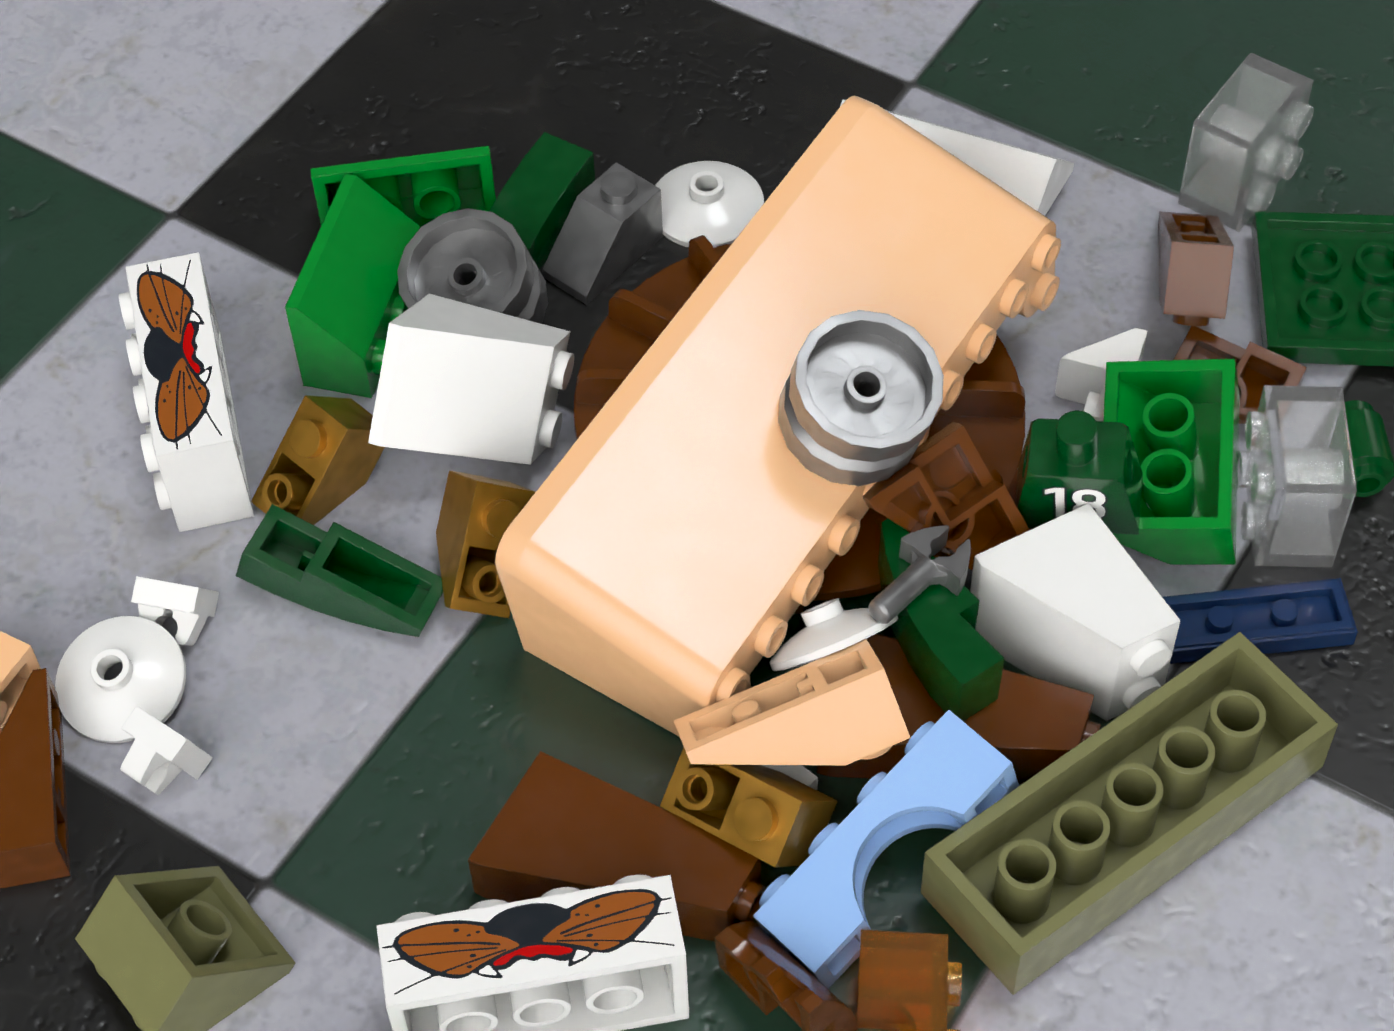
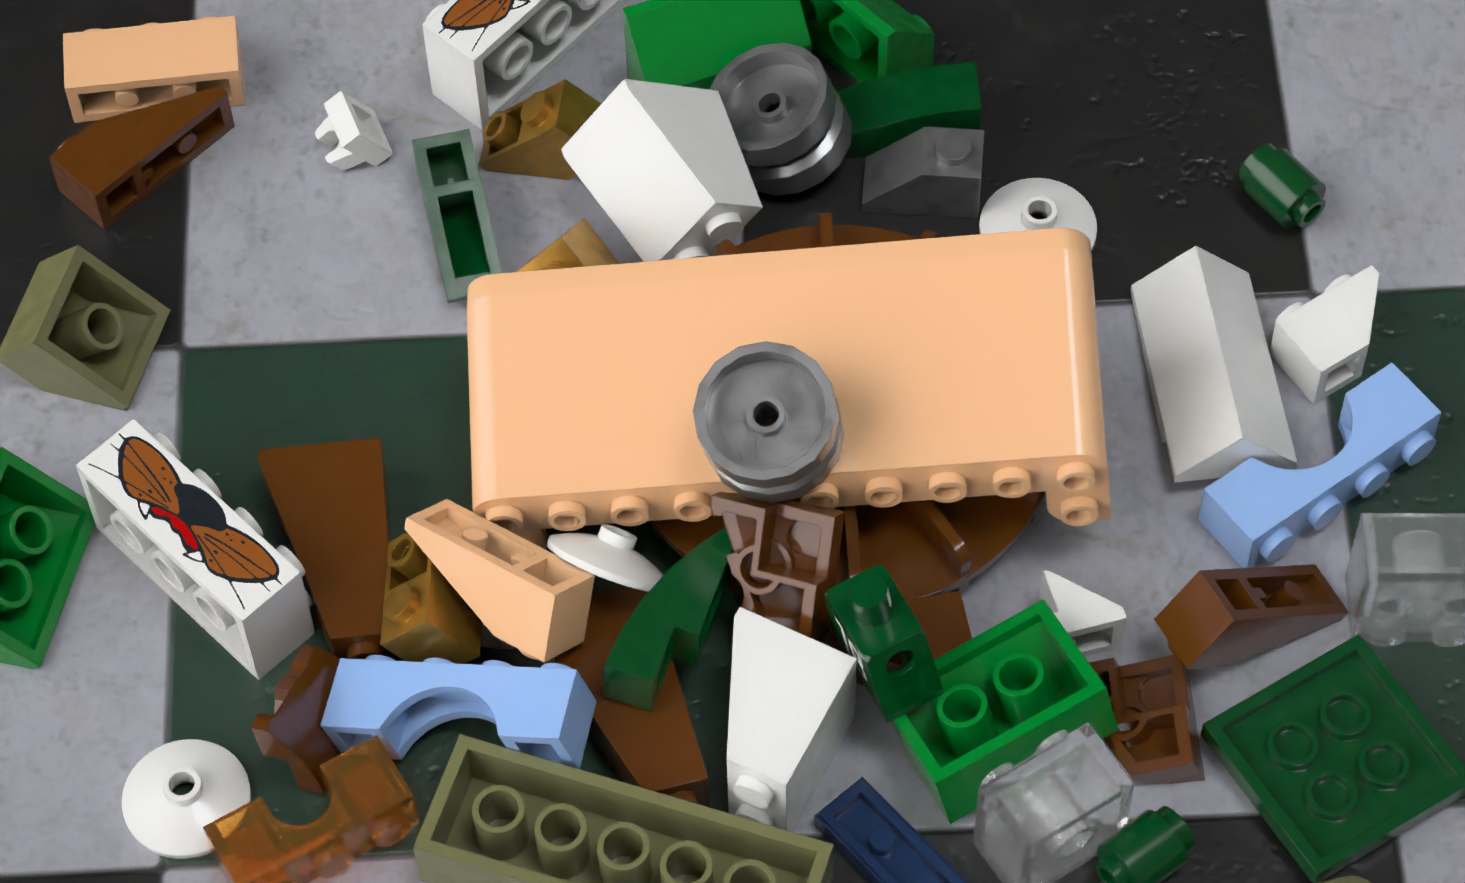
camera: 55 degrees right, 5 degrees up
white dish [55,616,187,744] -> none
white tile [120,706,213,795] -> none
flat silver bar [868,525,971,624] -> none
none -> light blue arch [1198,362,1442,568]
none -> dark green brick [1238,143,1326,229]
none -> white slope [1269,265,1379,404]

